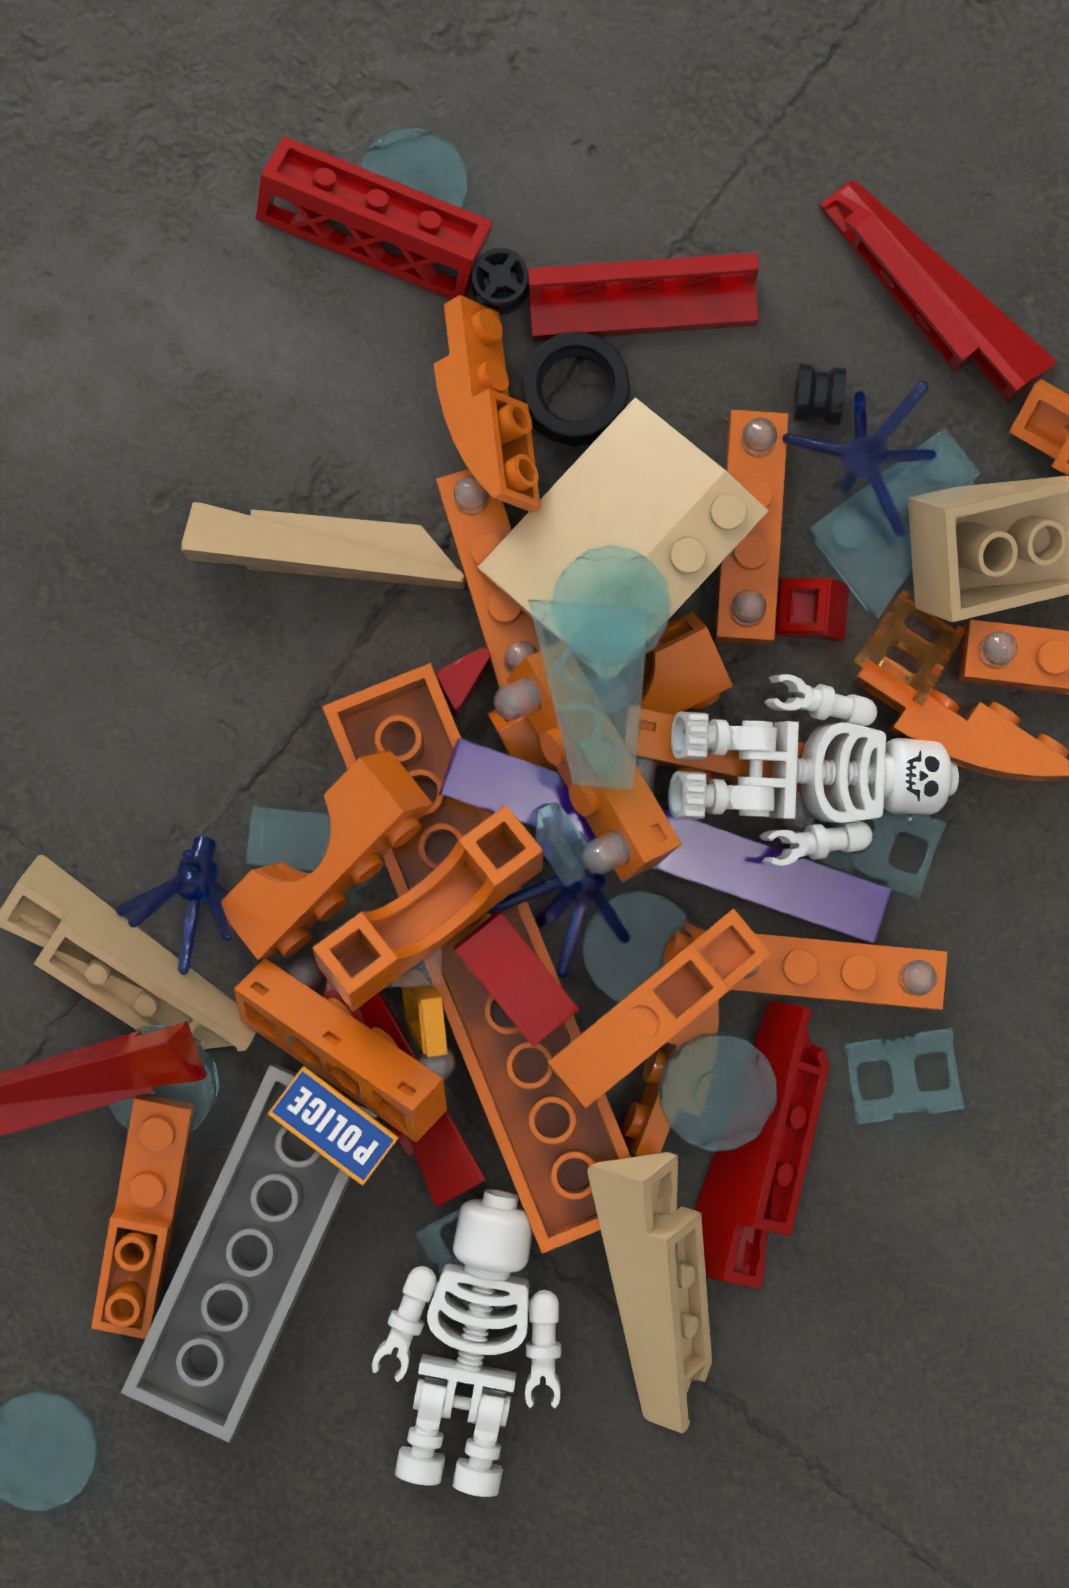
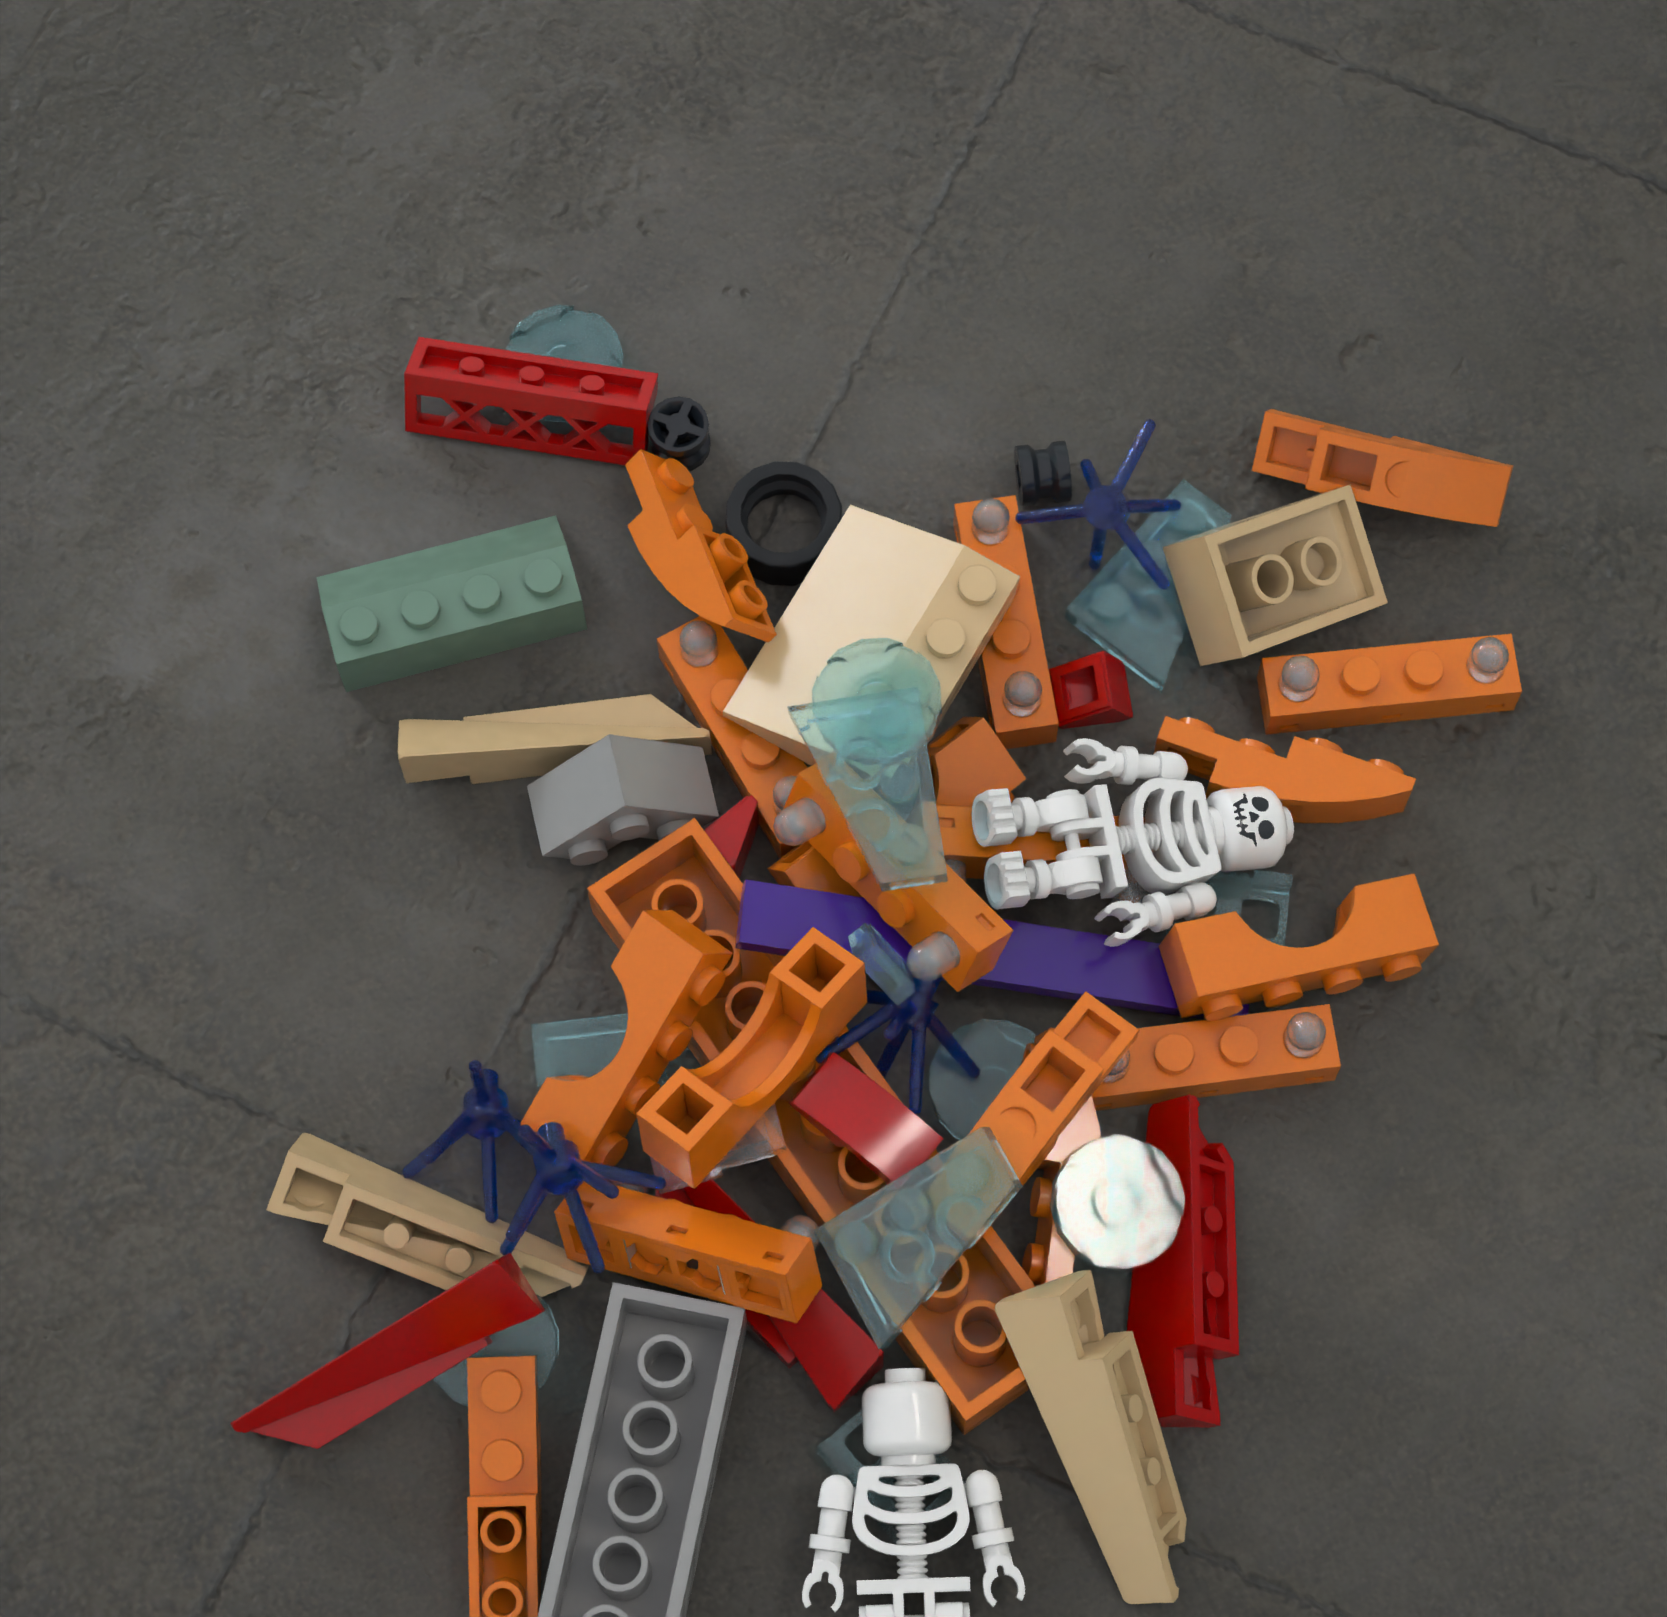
camera: 15 degrees left, 15 degrees down
tile [268,1066,399,1186] -> none
light orange tile [400,969,448,1057] -> none
red fence [528,253,759,341] -> none
red wedge [819,180,1056,403] -> none
clear light blue piece [844,1028,965,1124] -> none
clear orange piece [853,589,966,706] -> none
none -> sand green slope [316,515,587,692]
none -> clear blue plant [500,1122,666,1273]
none -> light grey brick [527,734,719,866]
none -> clear light blue wing [815,1127,1023,1349]
none -> orange arch [1158,873,1439,1021]

